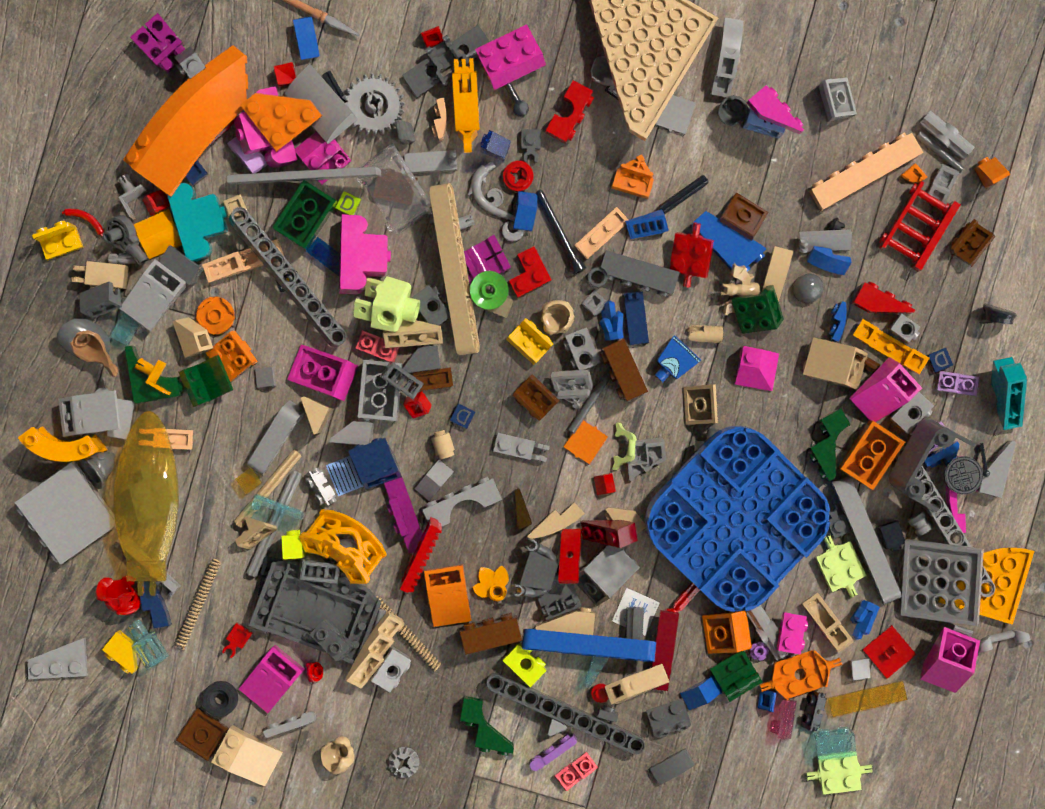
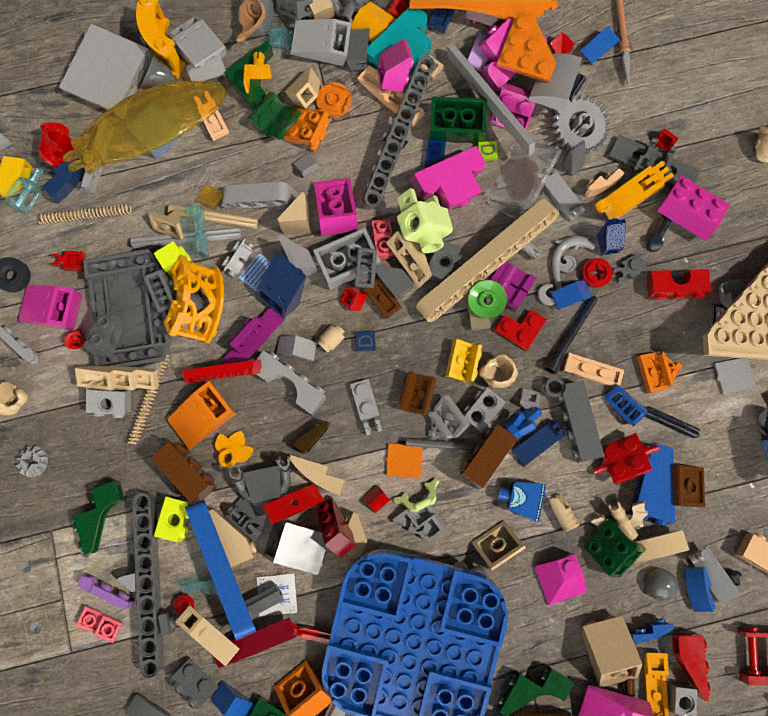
camera: 65 degrees right, 10 degrees down
none -> dark pink slope [377,39,414,92]

